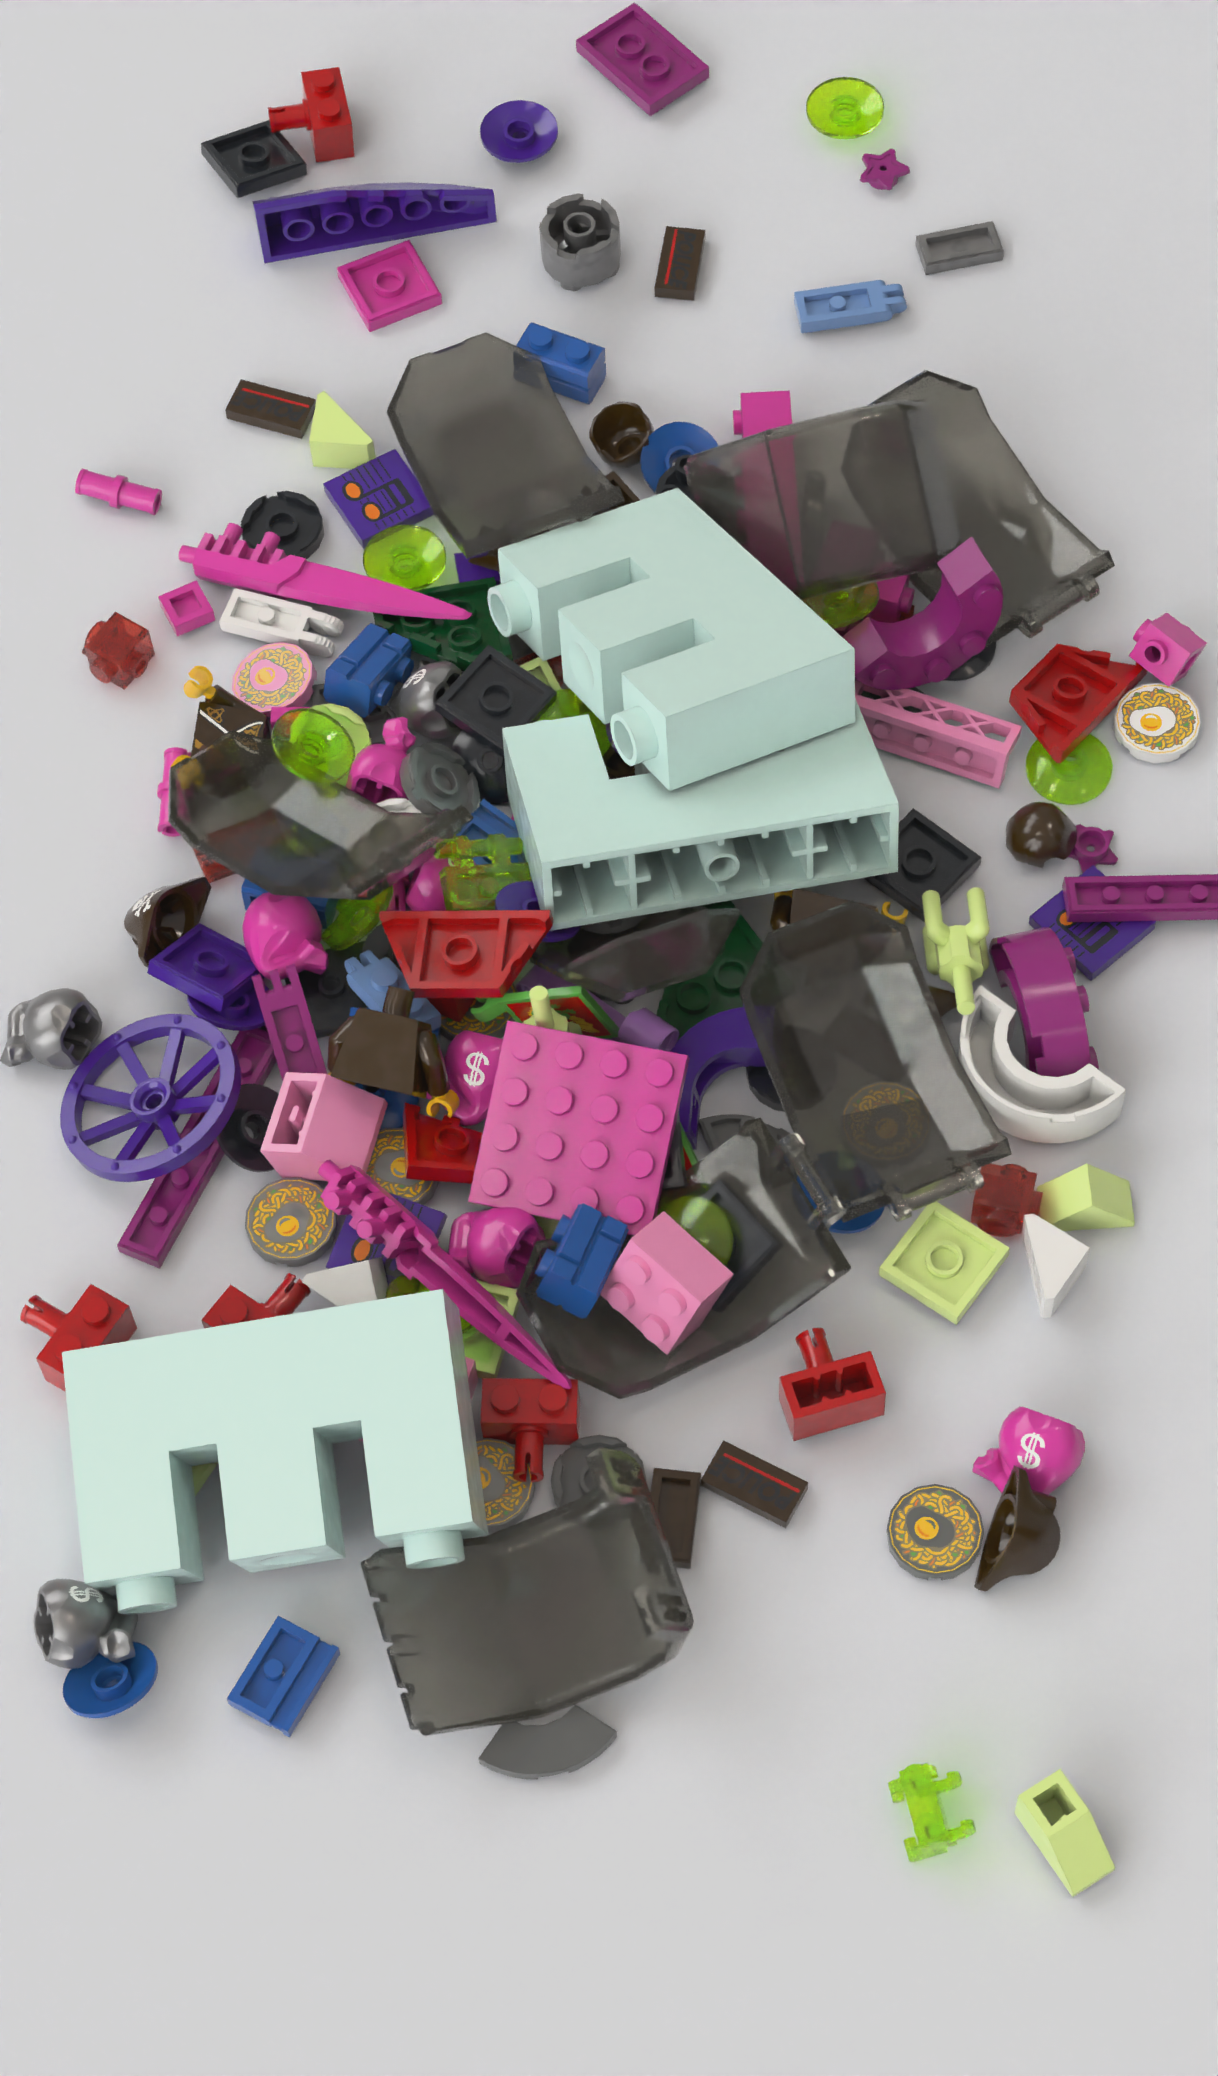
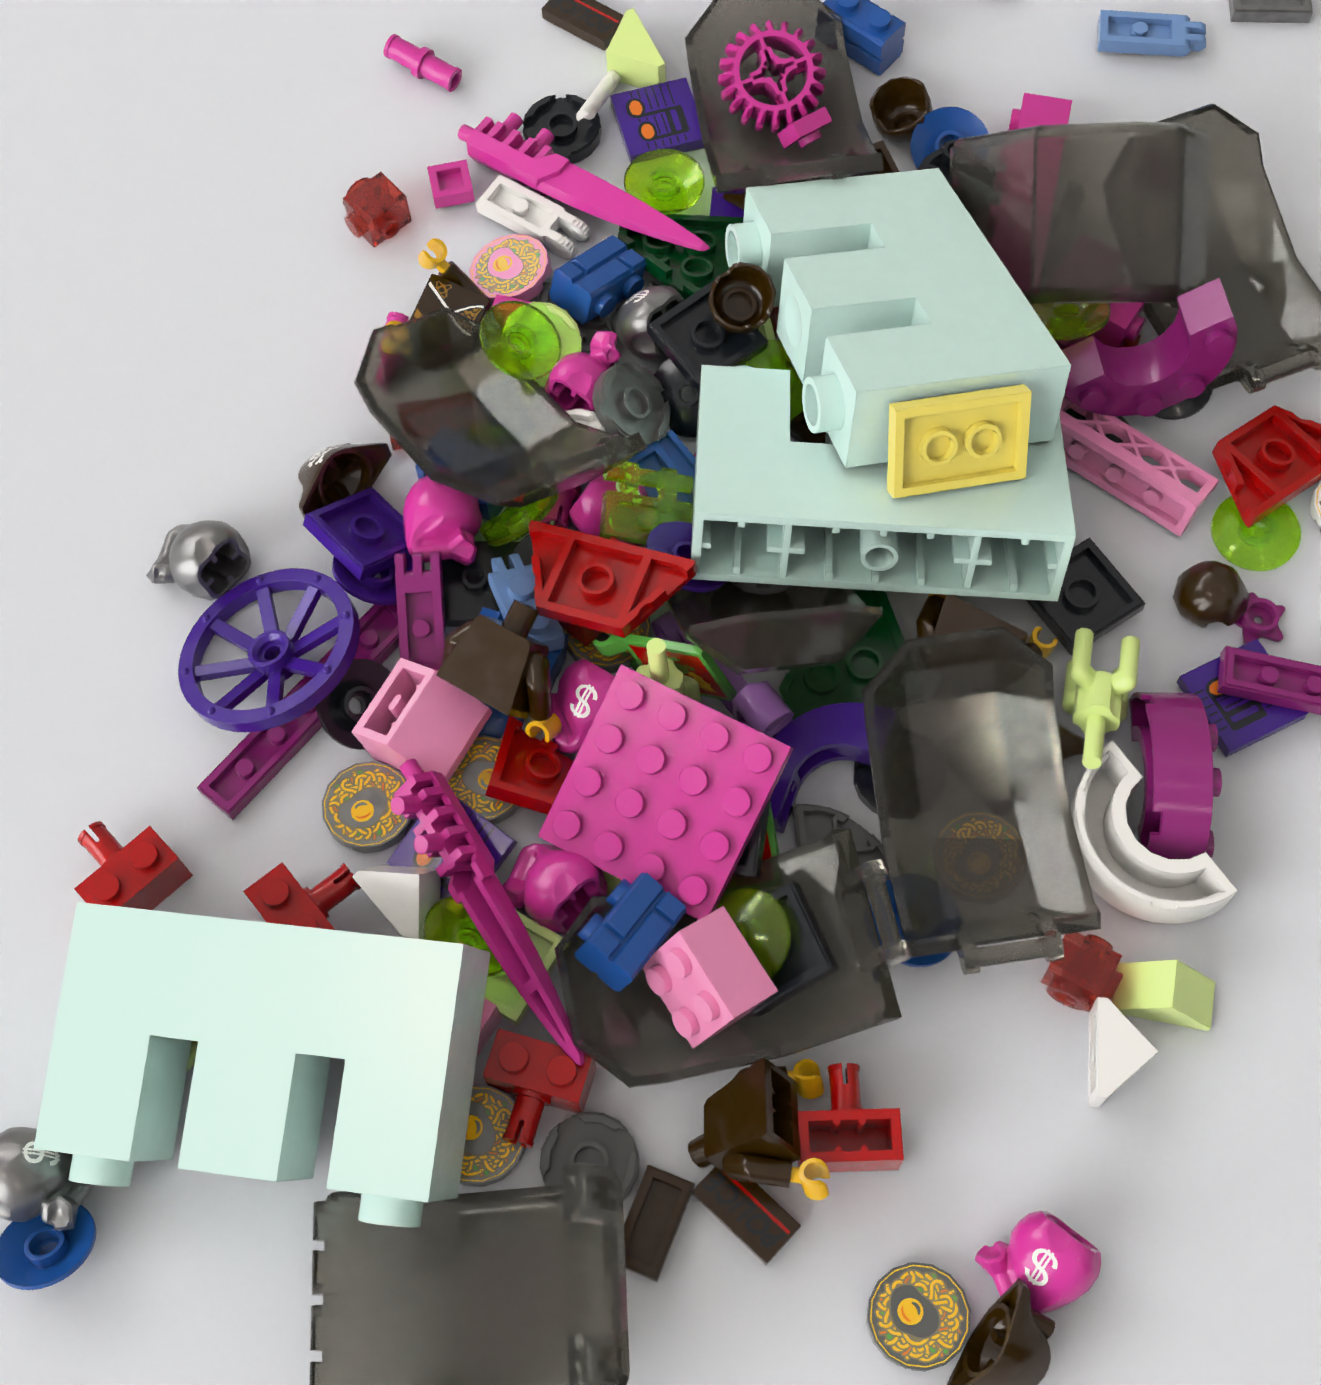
camera: 15 degrees right, 5 degrees up
blue plate [227,1616,341,1737] -> none
yellowish green plate [879,1199,1010,1325] -> none
none -> white wheel [576,70,621,121]
none -> dark brown torso [688,1057,830,1200]
none -> dark brown hair [708,262,776,333]
none -> dark pink gear [718,19,826,133]
none -> dark pink plate [777,106,832,149]
none -> light yellow plate [887,384,1032,498]

